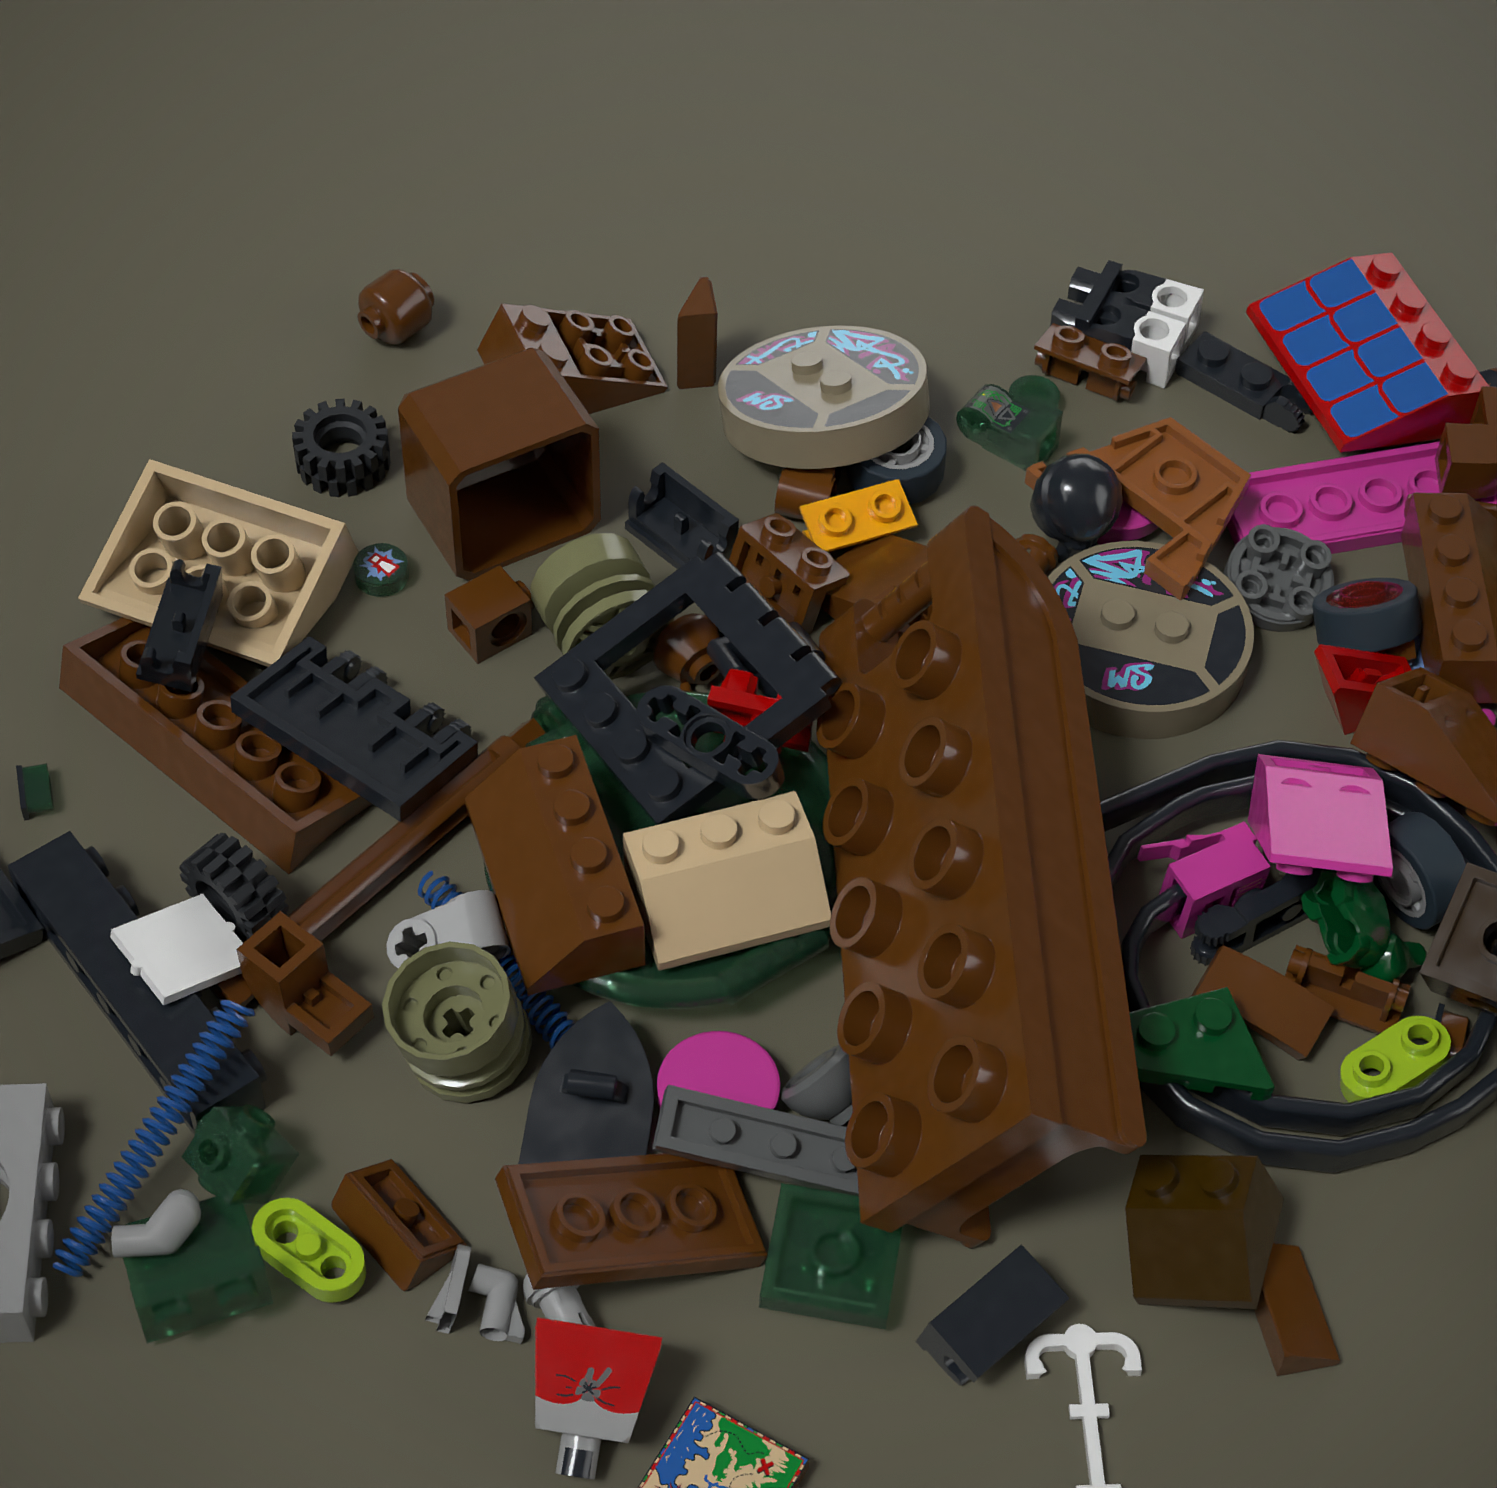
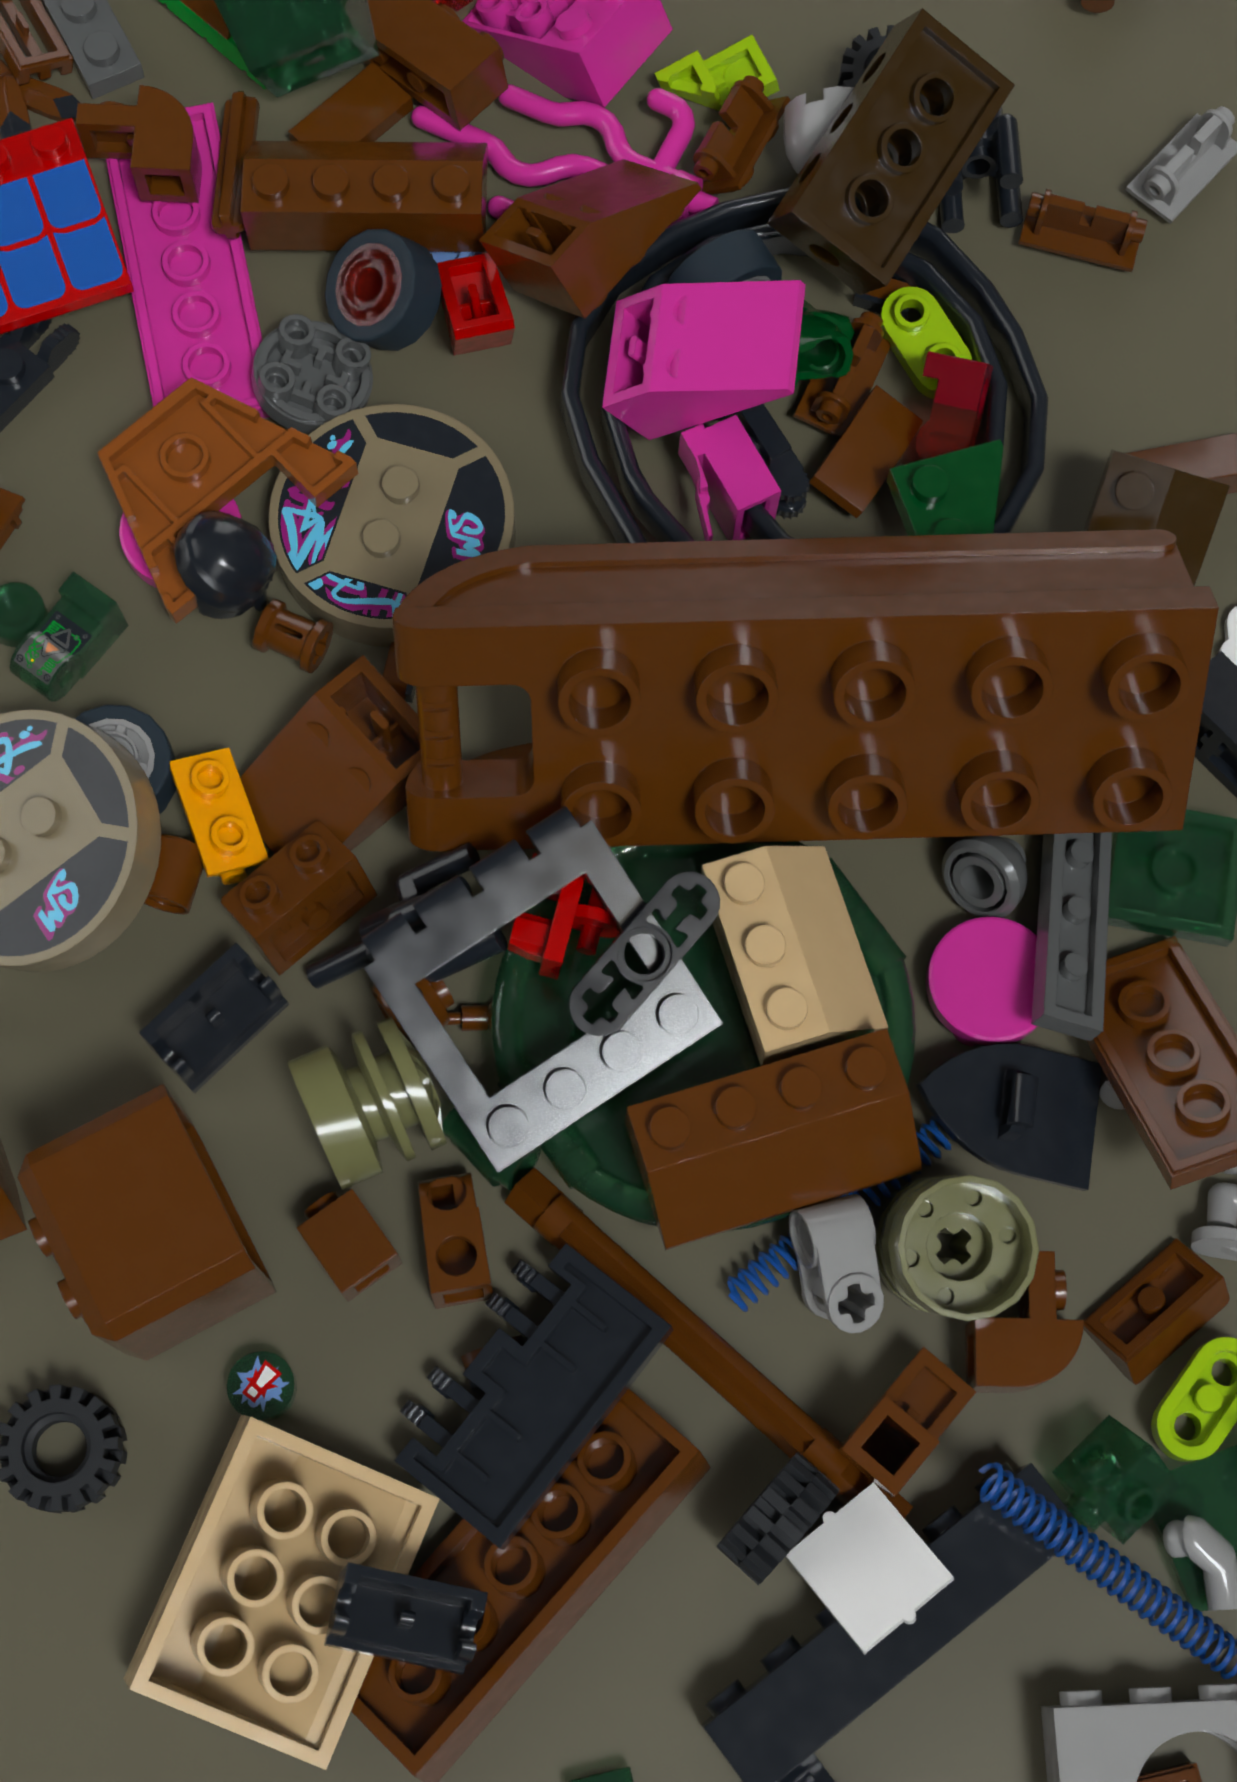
camera: 90 degrees left, 20 degrees up
none -> reddish brown leg [418,1172,493,1309]
none -> leg [916,351,993,460]
none -> reddish brown brick [965,1251,1084,1393]

